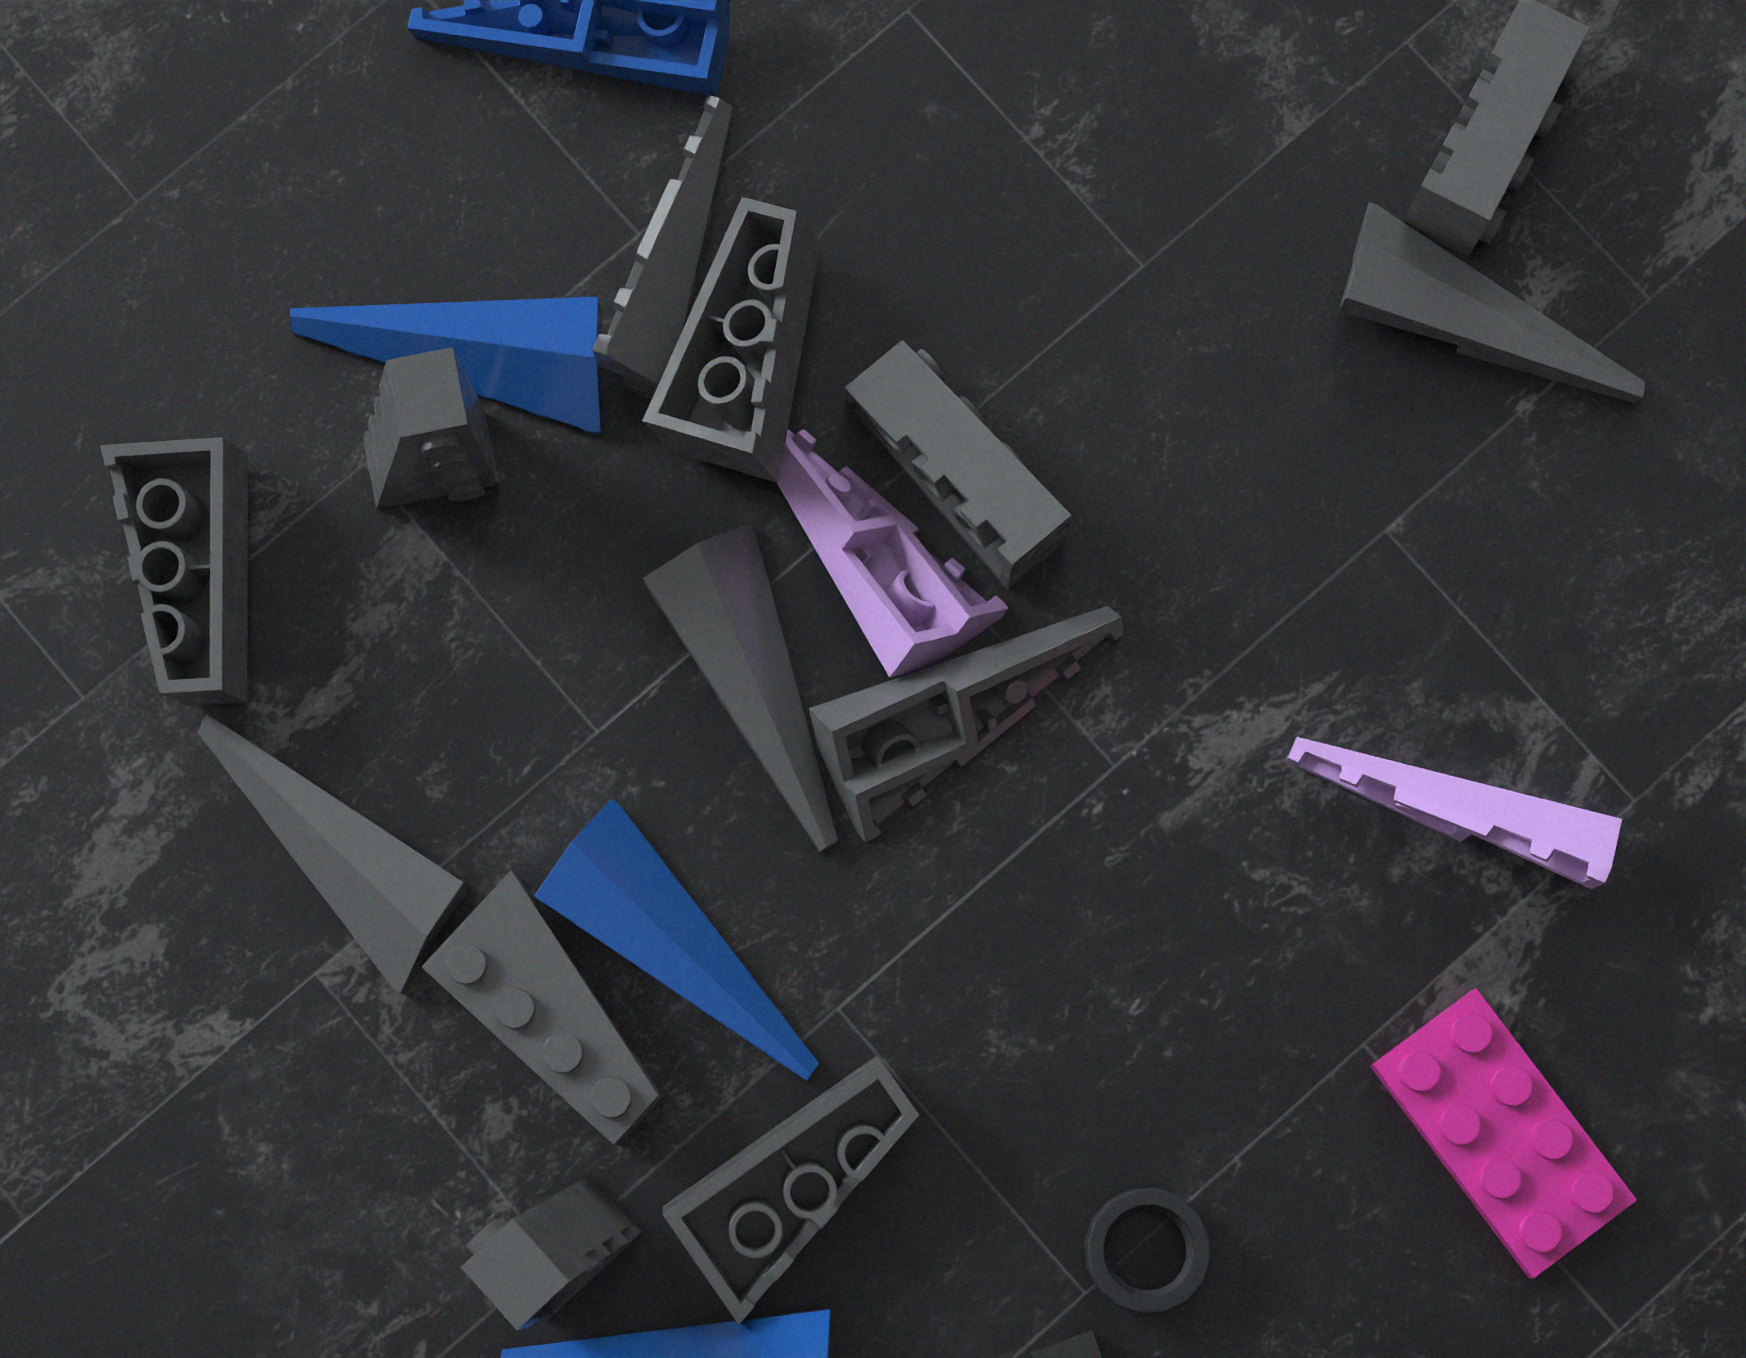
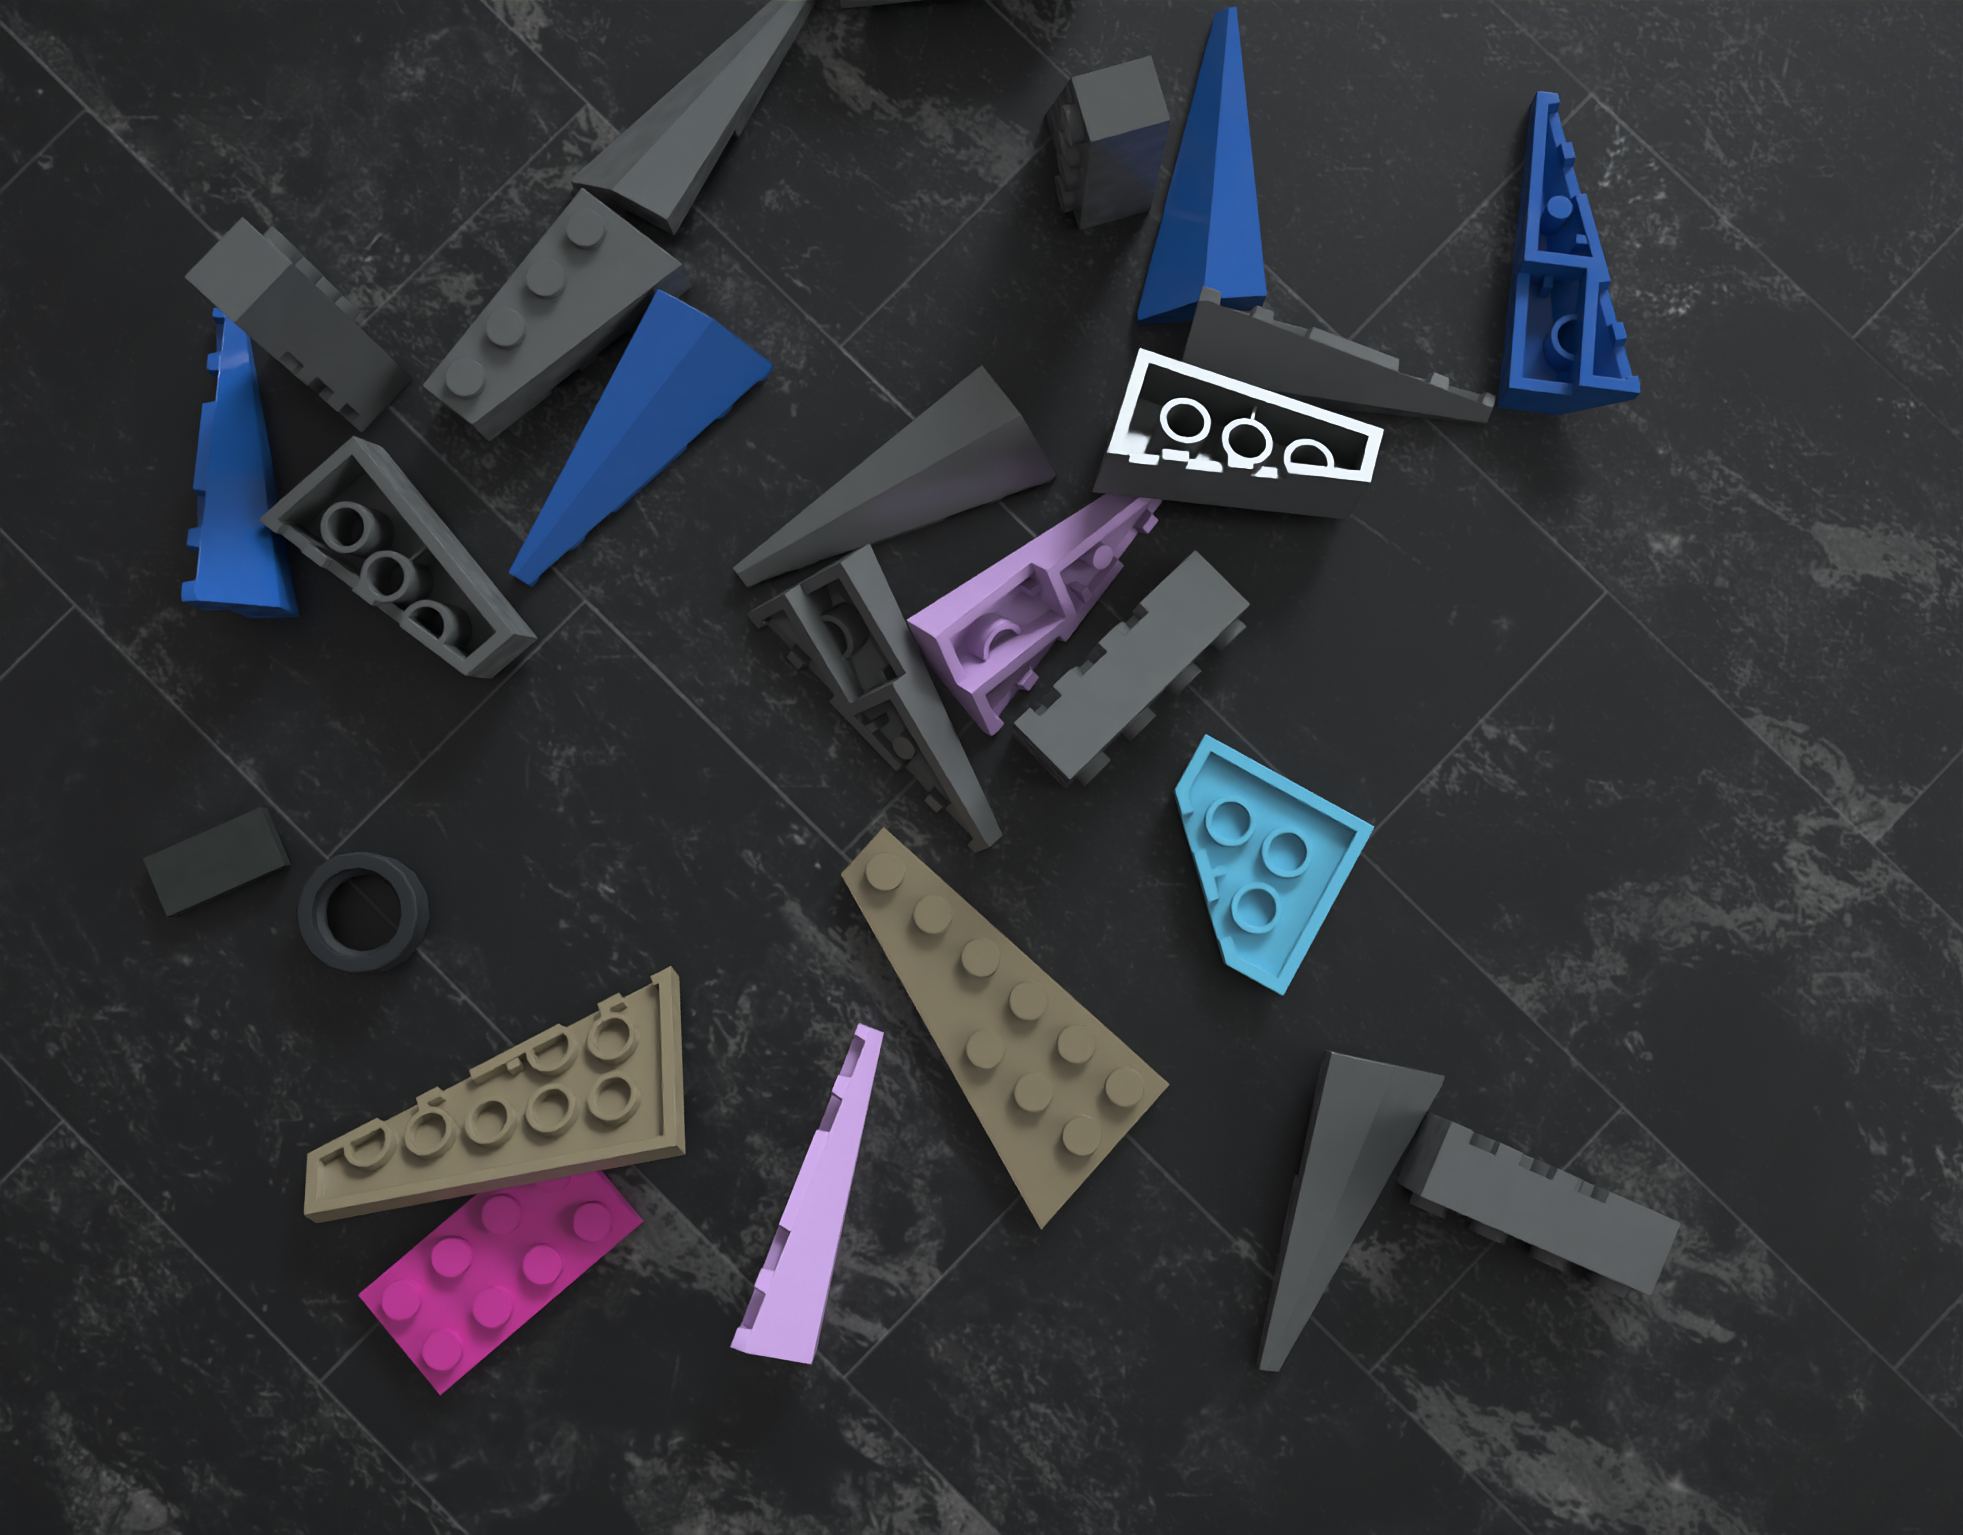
camera: 85 degrees right, 5 degrees up
none -> dark tan wing [304,966,686,1223]
none -> dark tan wing [841,827,1170,1229]
none -> medium azure plate [1173,734,1374,996]

